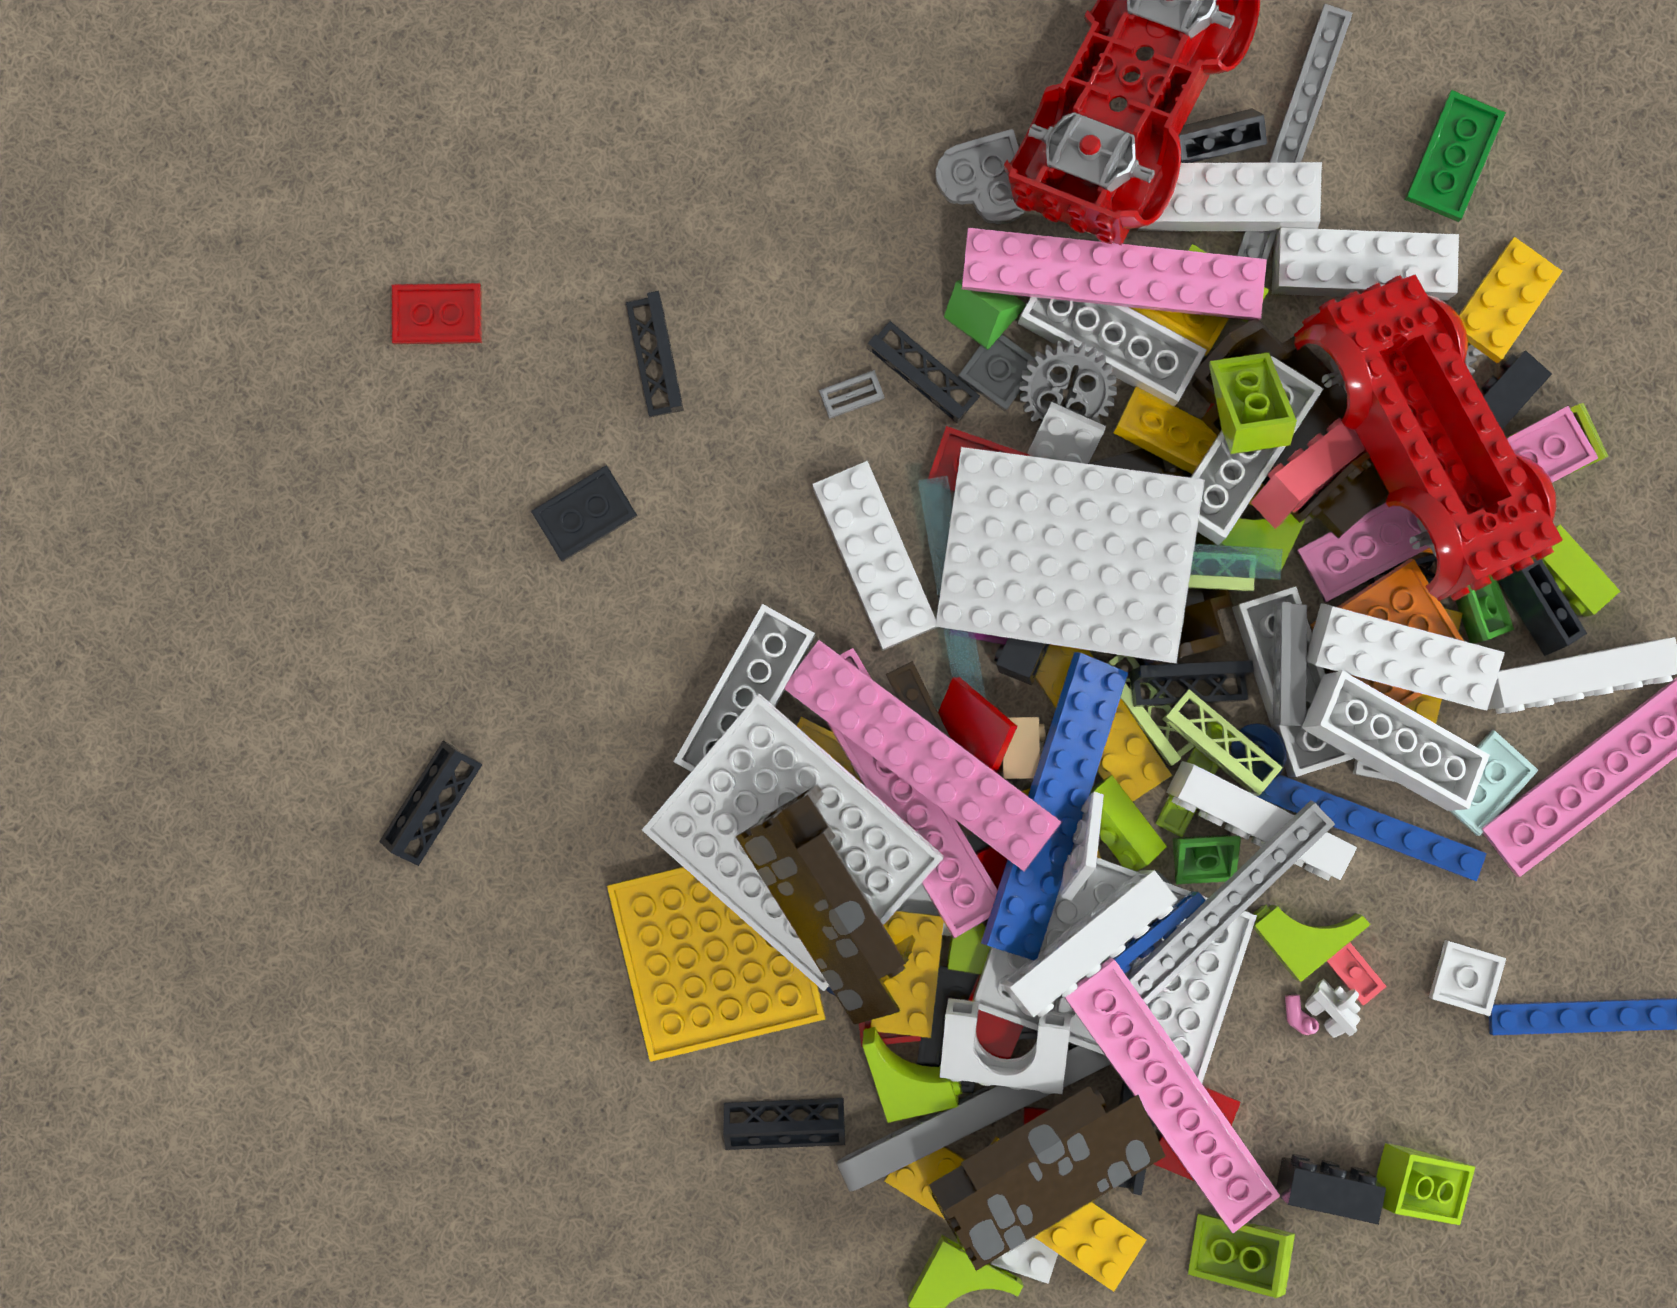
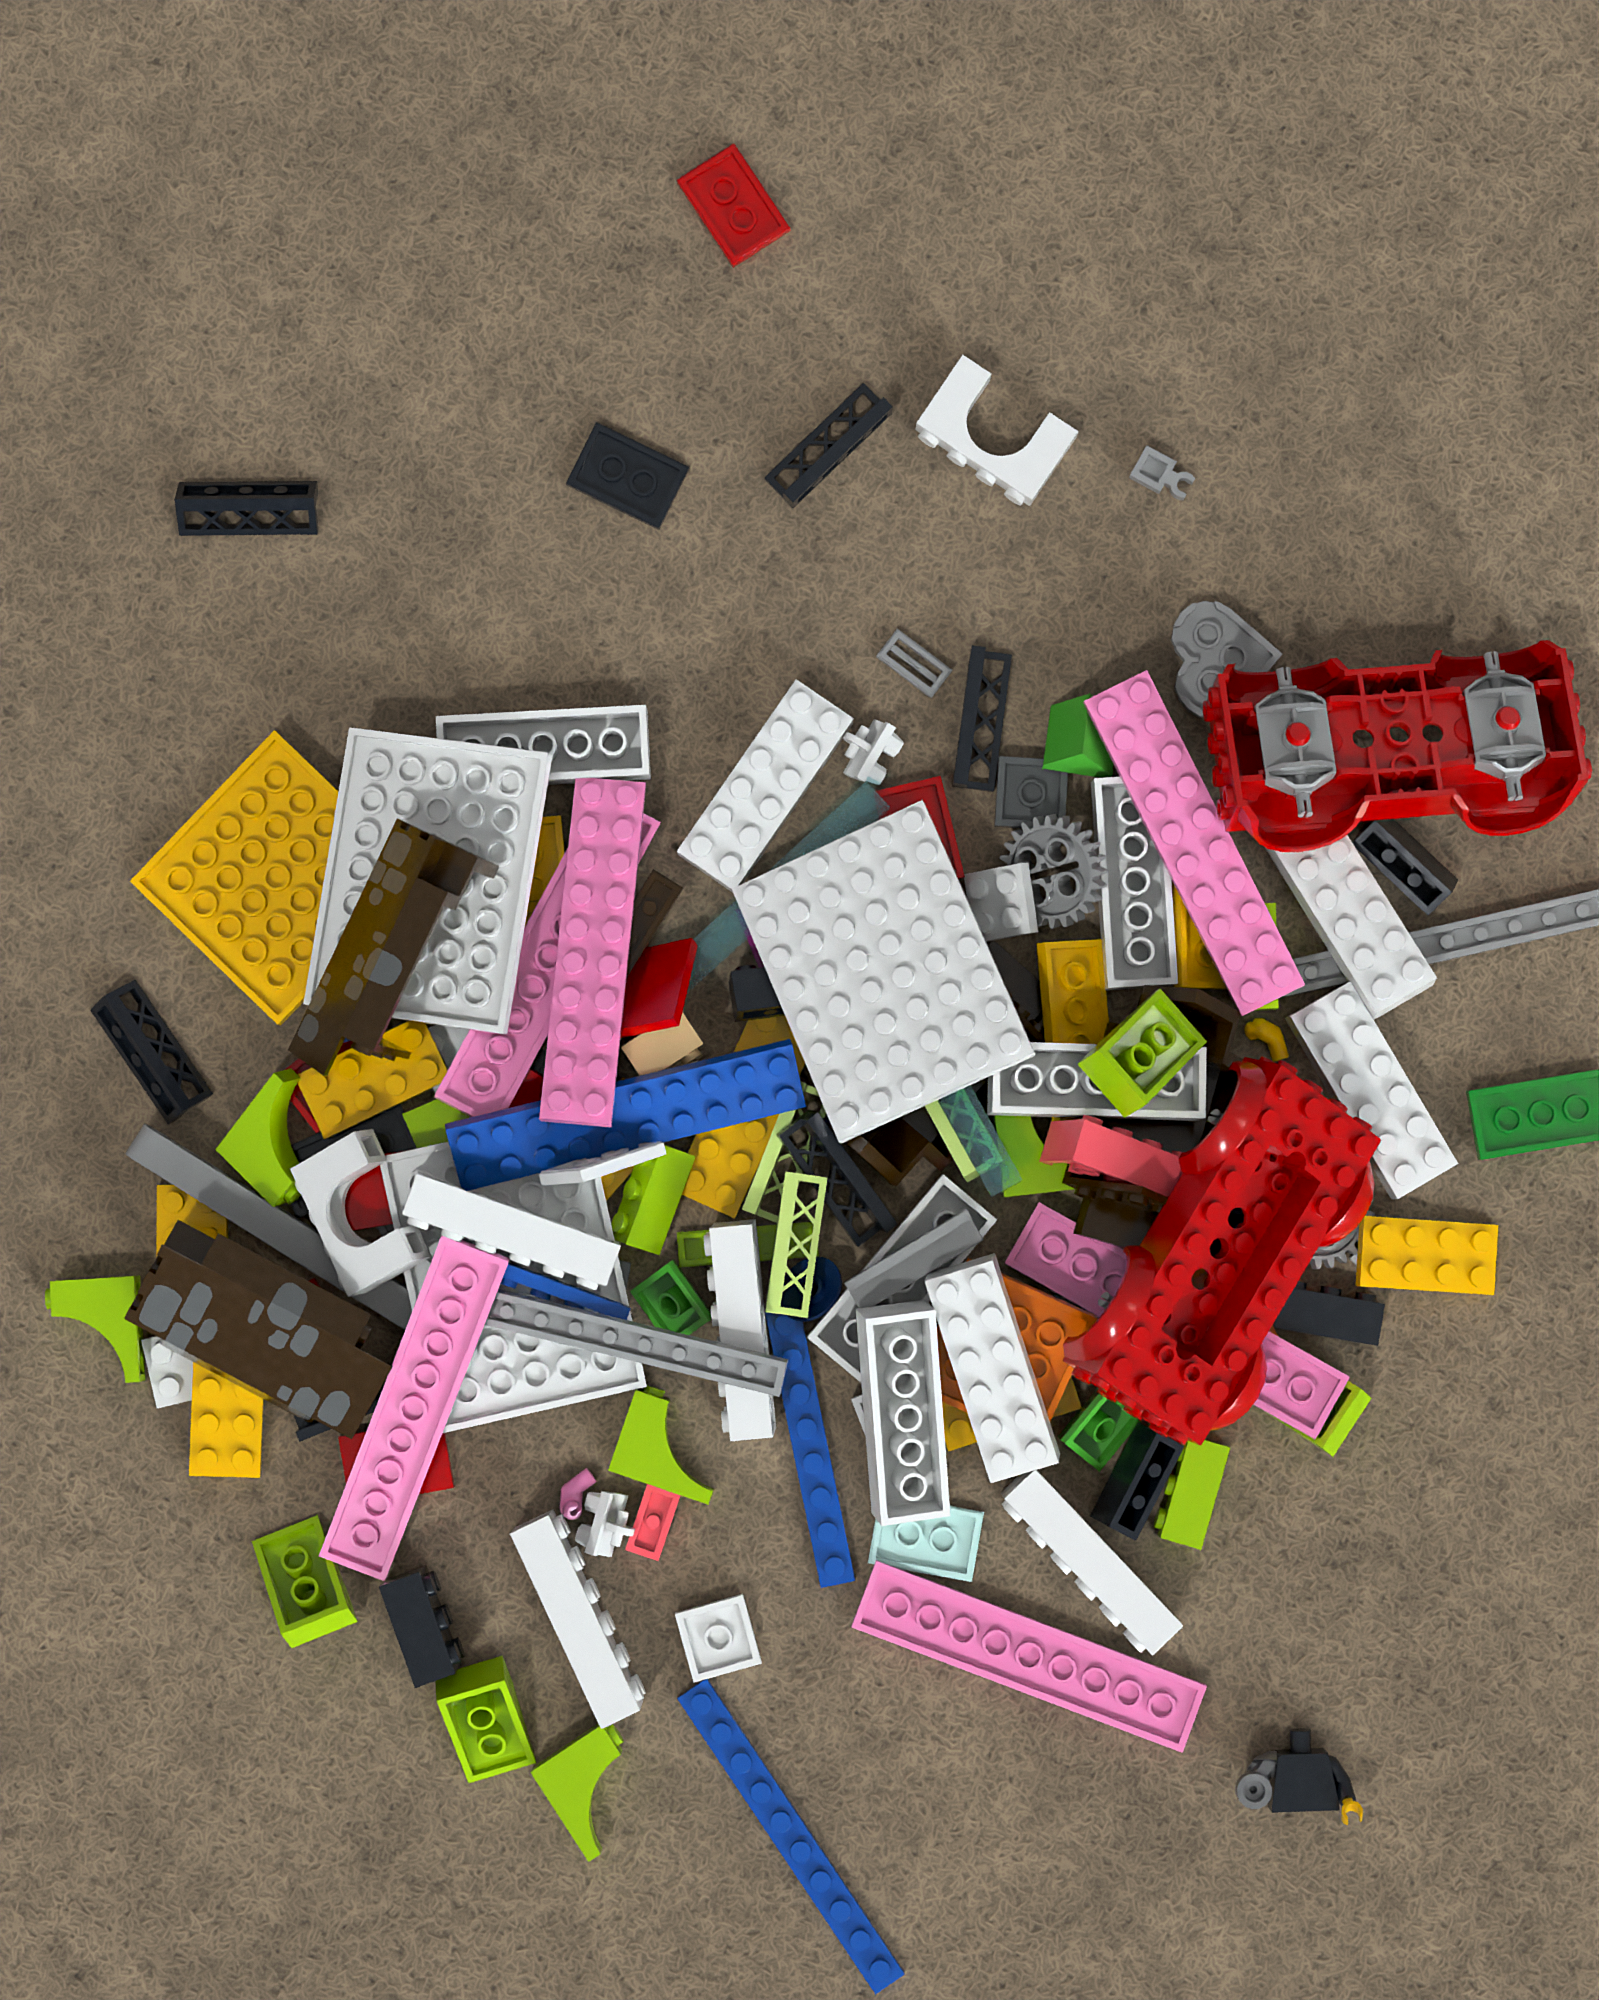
camera: 60 degrees right, 0 degrees up
none -> white brick [510,1509,646,1729]
none -> lime arch [530,1724,624,1862]
none -> white hips [843,719,904,785]
none -> white arch [915,355,1078,506]
none -> light grey plate [1129,445,1195,500]
none -> yellow arm [1244,1018,1289,1062]

